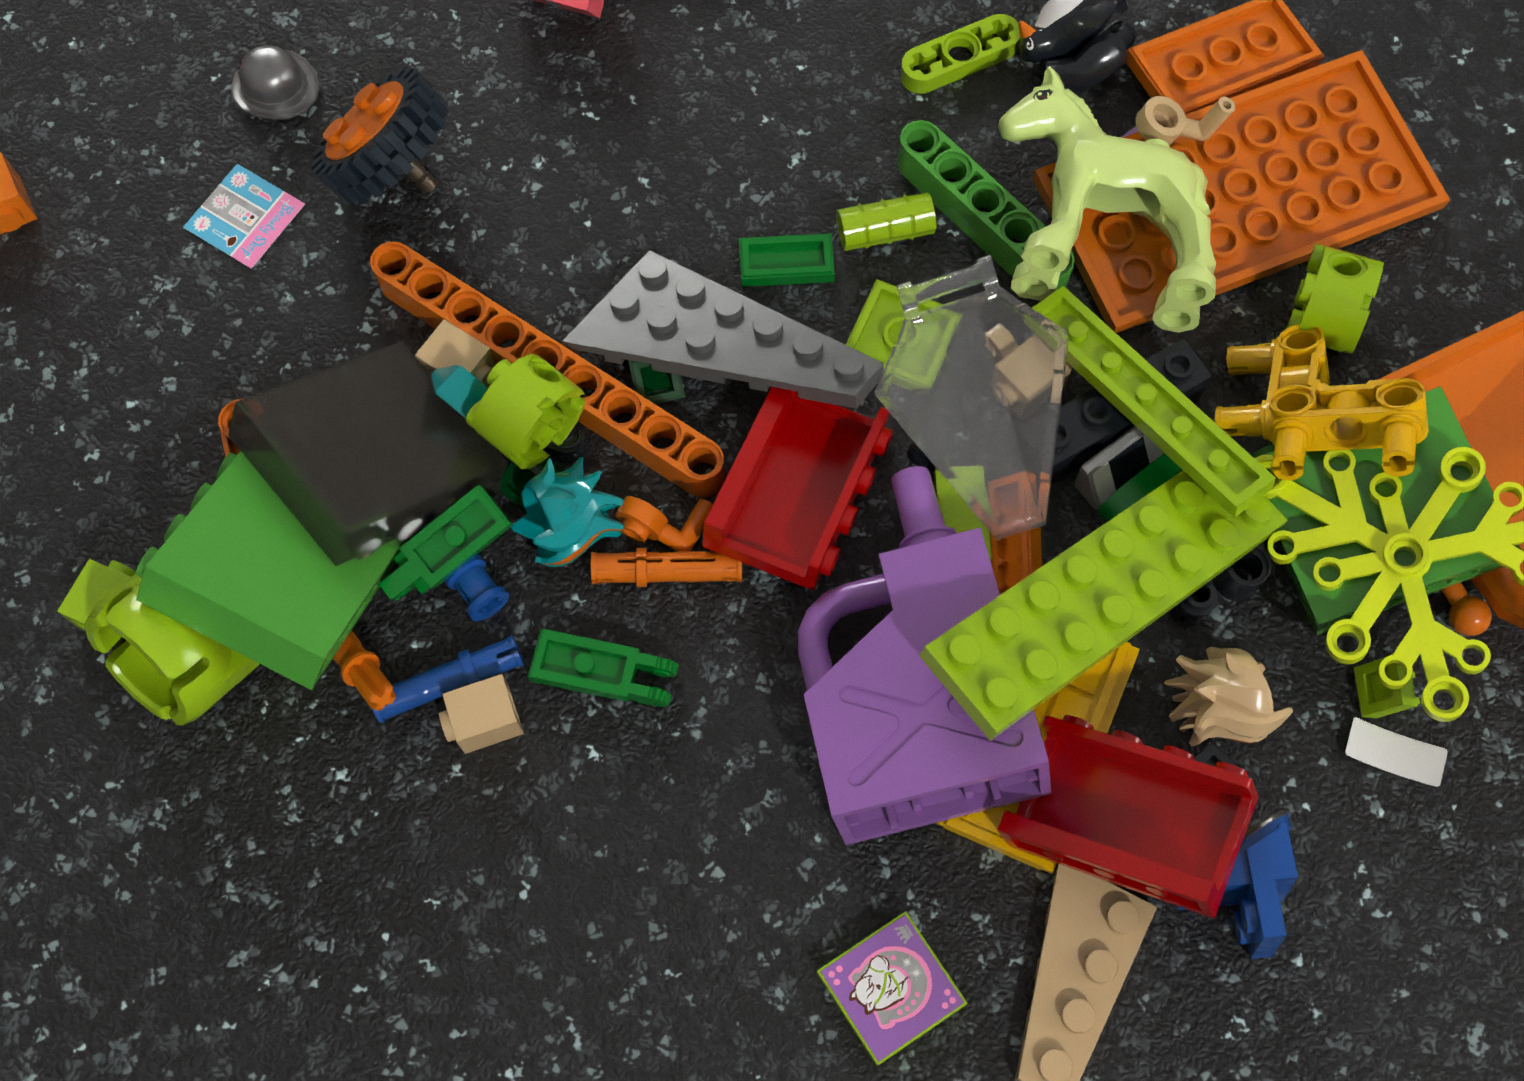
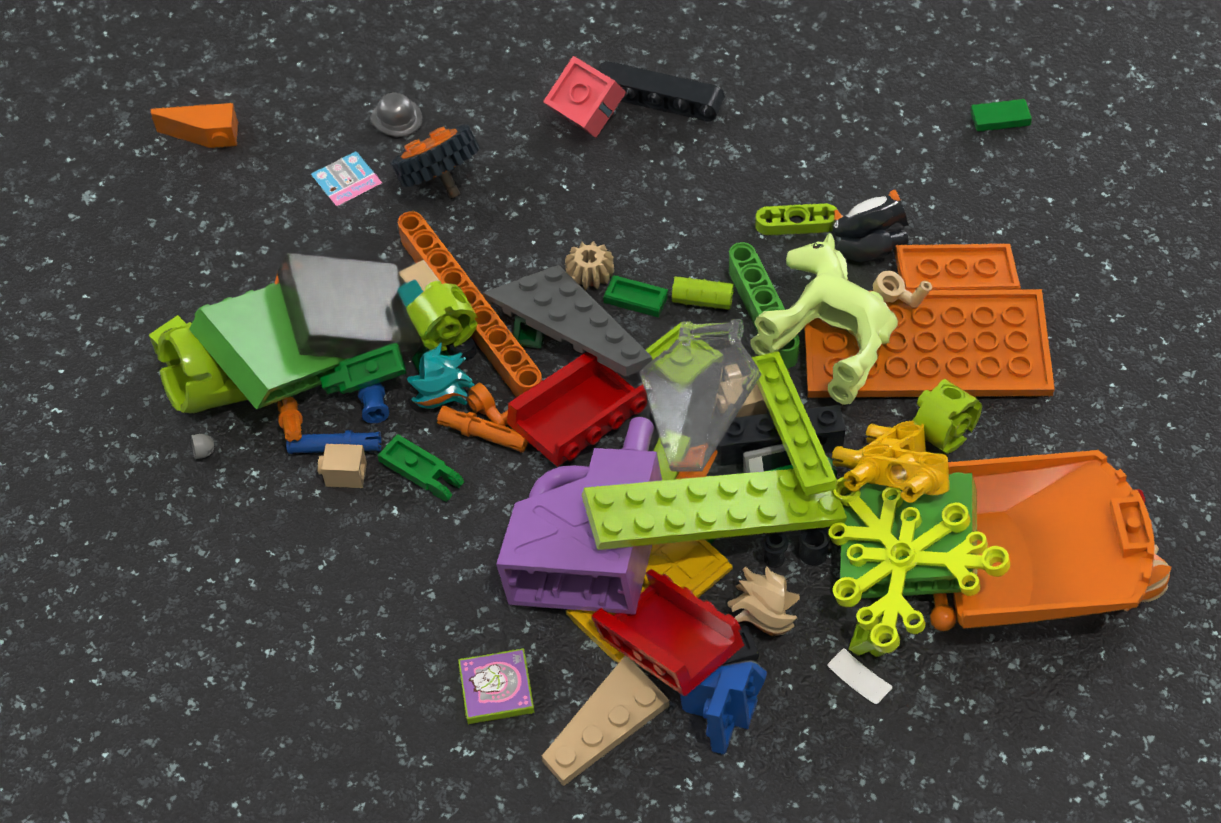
camera: 25 degrees right, 15 degrees down
none -> light grey hinge [191,434,214,459]
none -> tan gear [565,241,614,291]

